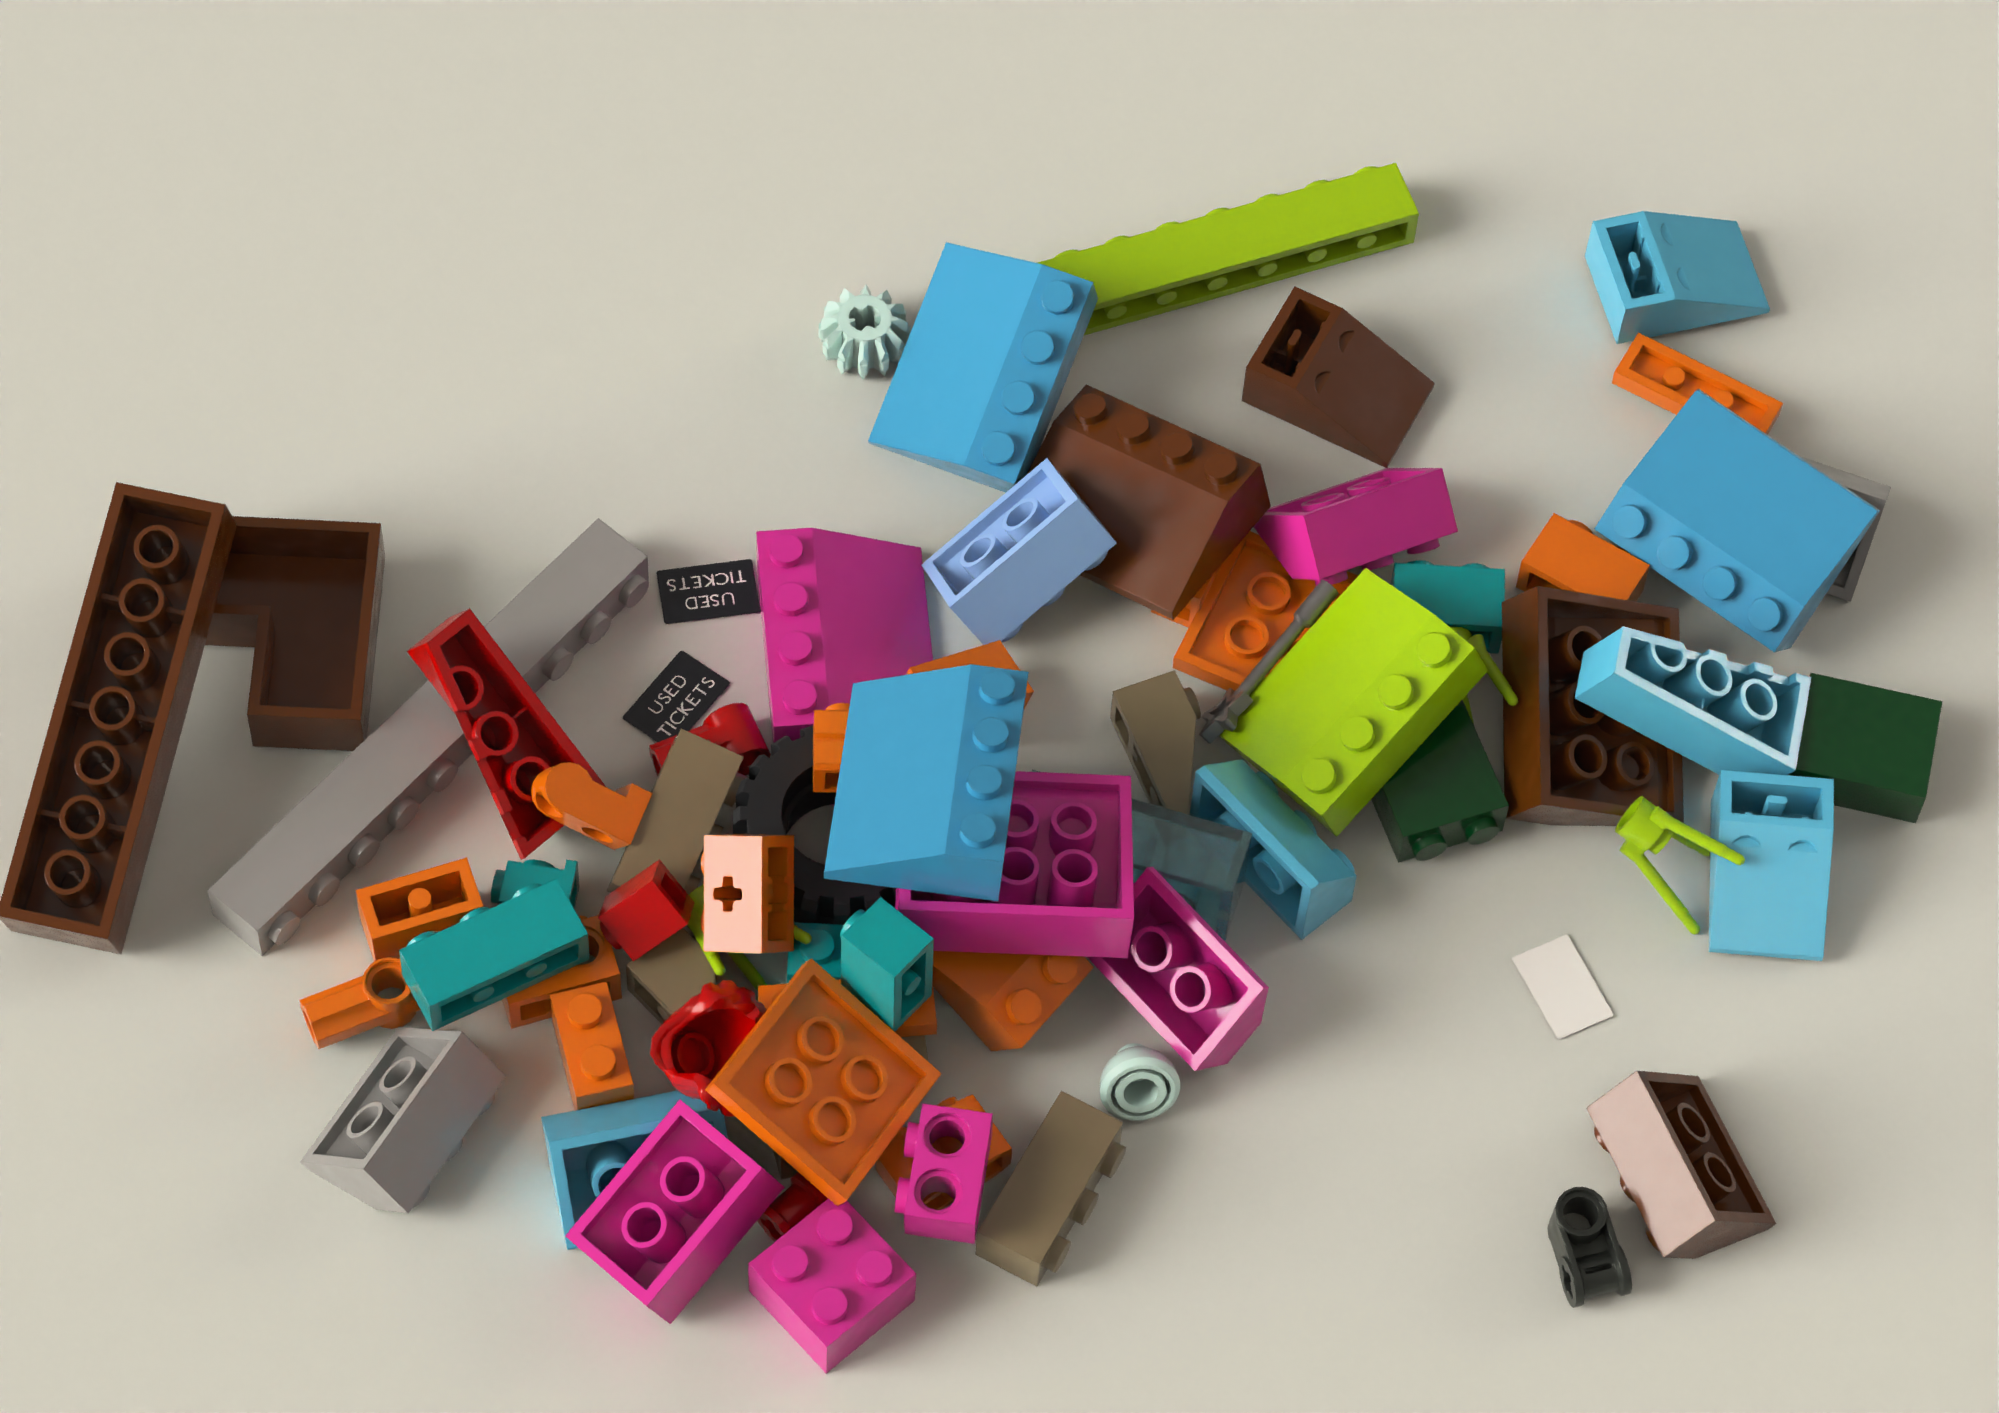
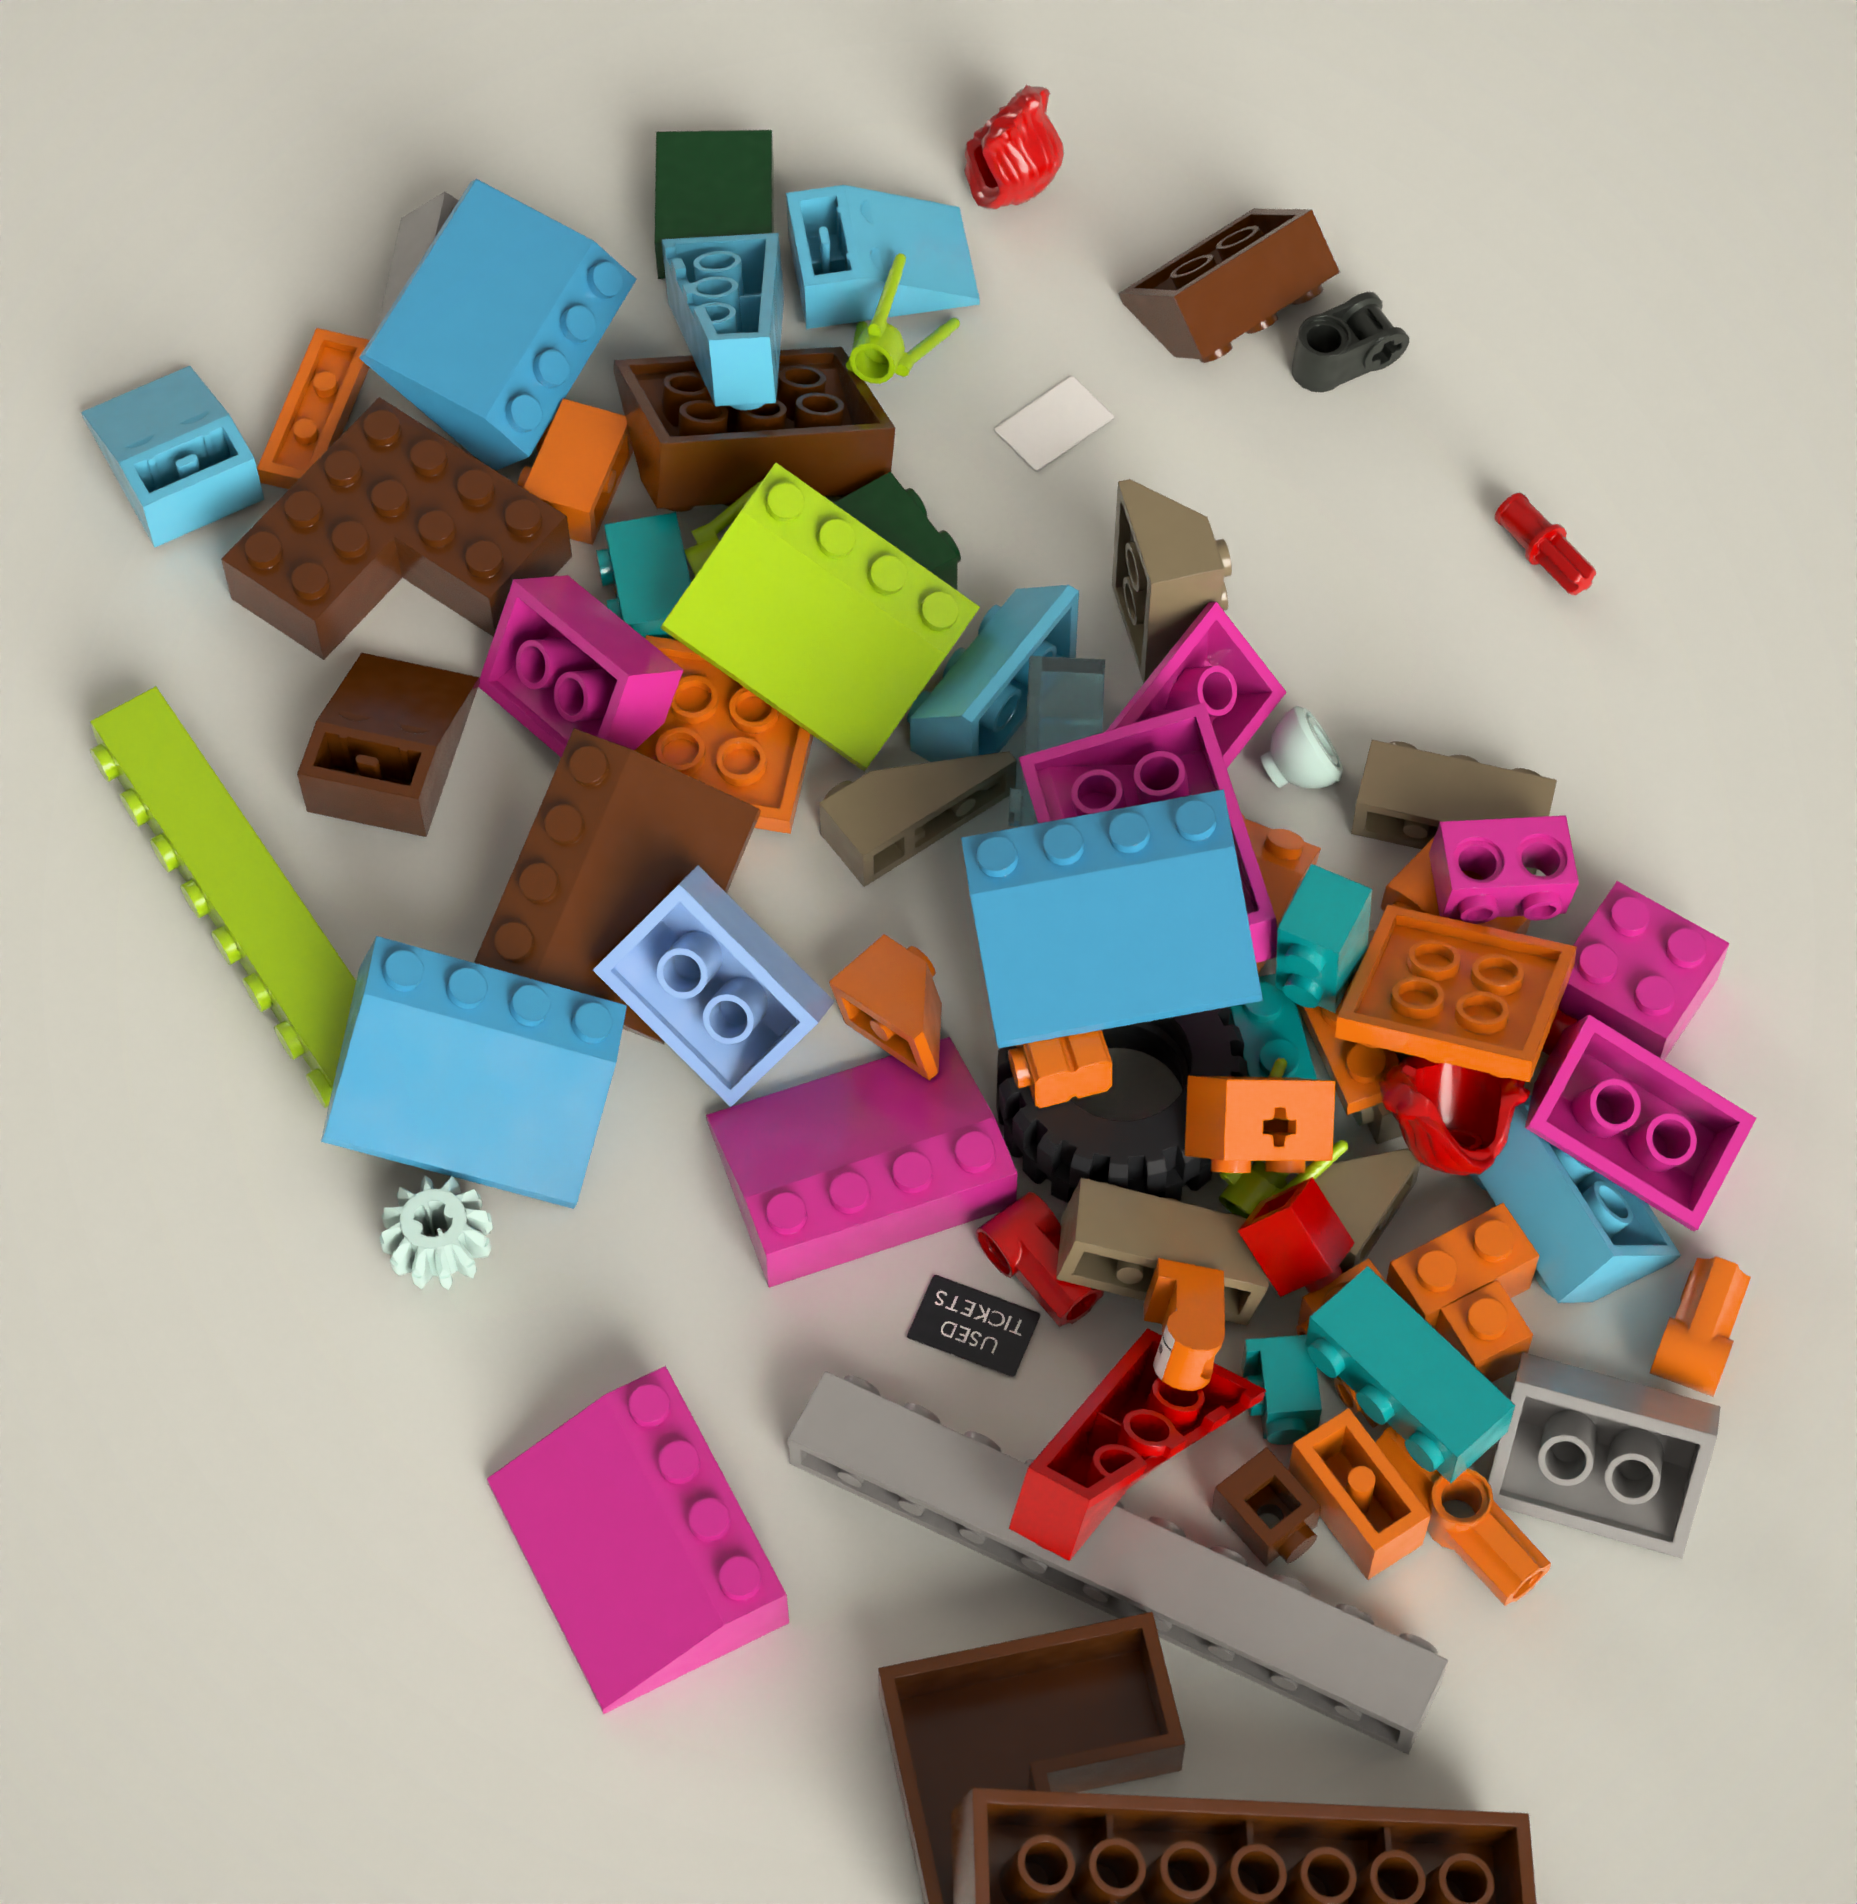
camera: 100 degrees left, 0 degrees up
black sticker [657,559,760,625] -> none
flat silver piece [1199,580,1339,744] -> none
none -> reddish brown piece [221,397,572,660]
none -> dark pink slope [487,1366,789,1714]
none -> hair [964,85,1064,210]
none -> dark tan slope [1112,479,1232,684]
none -> reddish brown brick [1211,1447,1321,1567]
none -> orange brick [1435,1280,1533,1383]
none -> red axle [1495,493,1596,595]
none -> orange piece [1649,1256,1751,1397]

